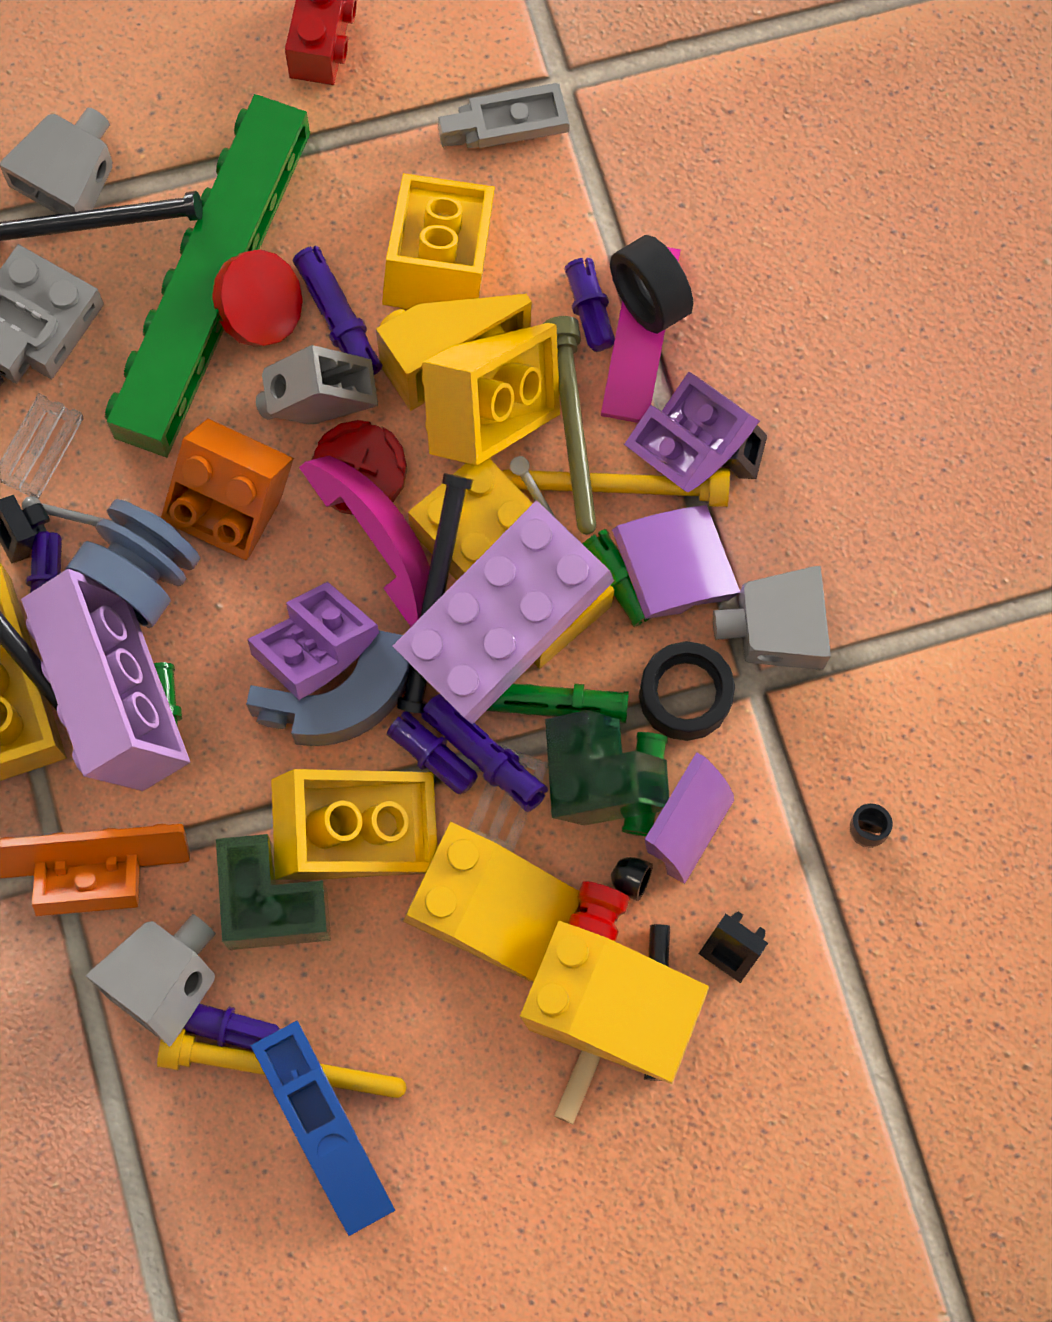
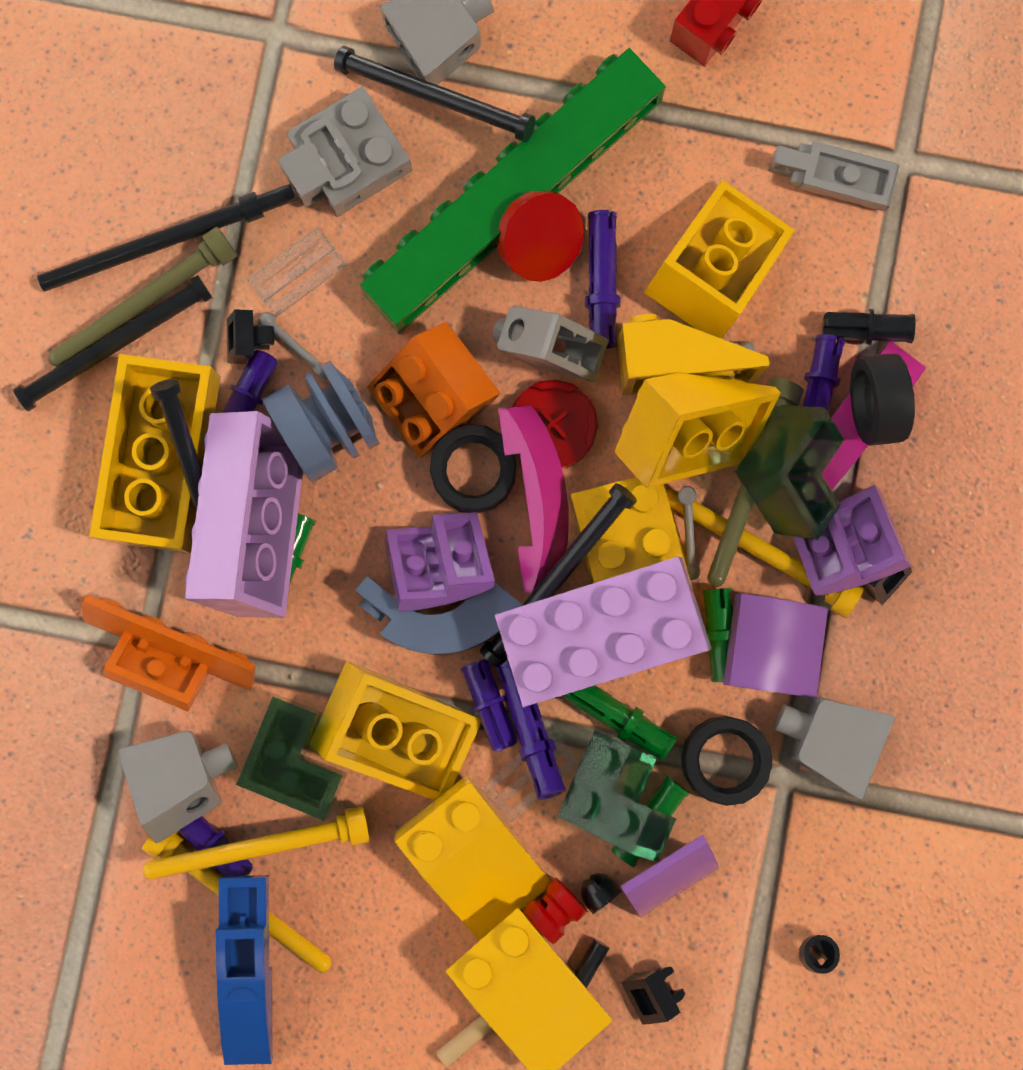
camera: 30 degrees right, 10 degrees up
none -> yellow piece [142,806,370,880]
none -> black tyre [430,424,517,513]
none -> brick [734,405,844,540]
none -> black axle [822,309,916,345]

